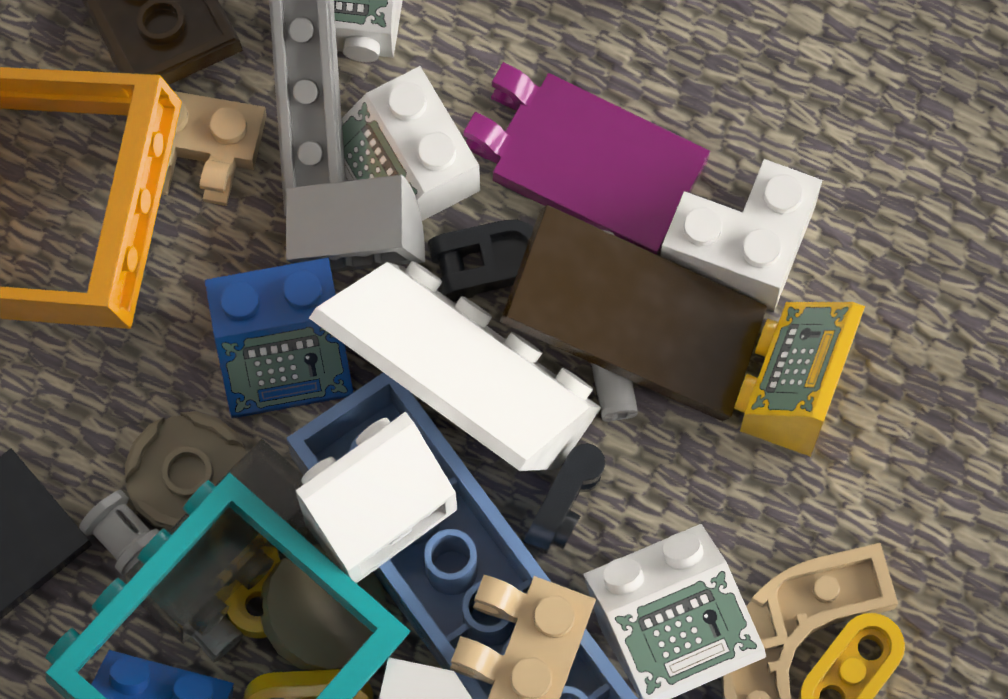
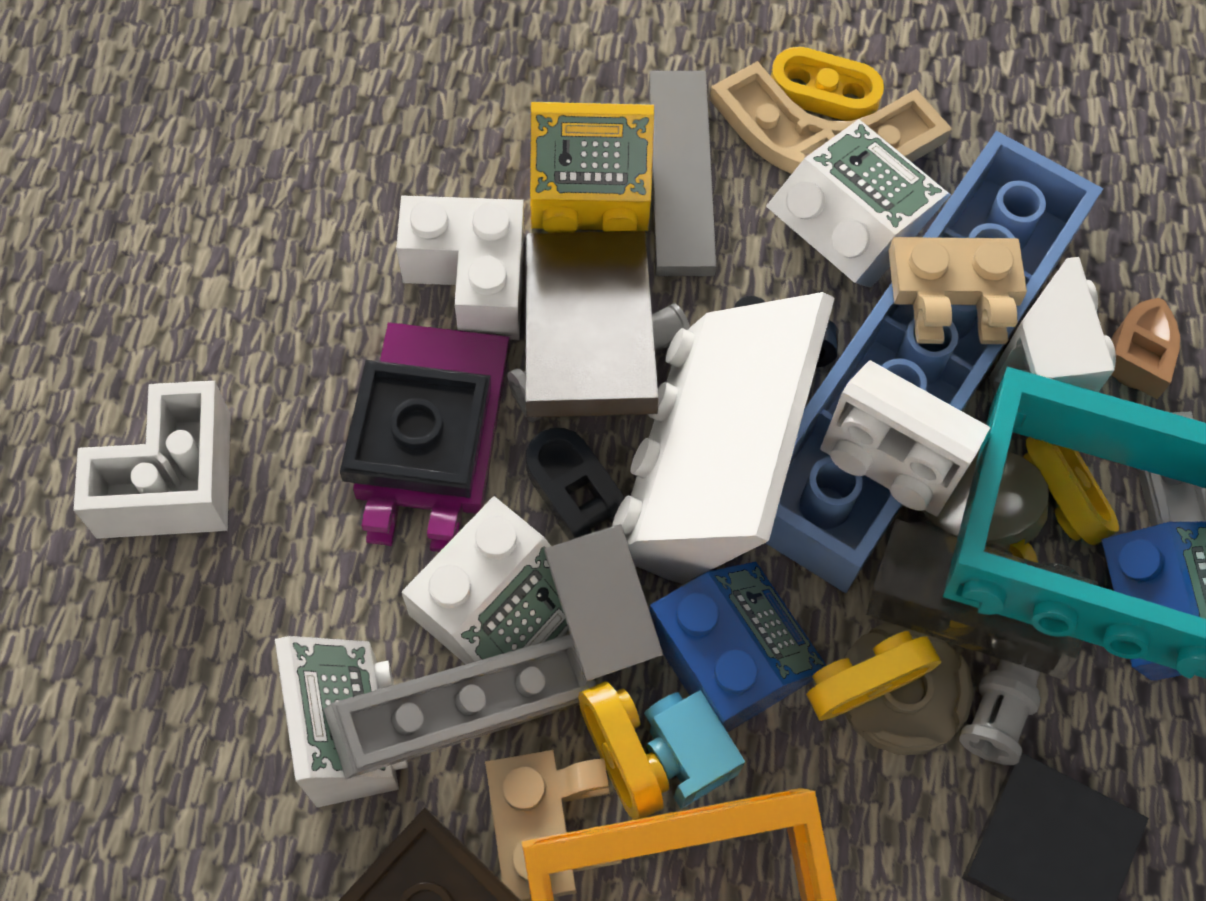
camera: 115 degrees left, 5 degrees down
none -> black tile [340,359,491,498]
none -> yellow plate [578,681,669,820]
none -> medium azure brick [644,690,745,809]
none -> light grey tile [649,71,716,276]
none -> yellow plate [806,631,942,721]

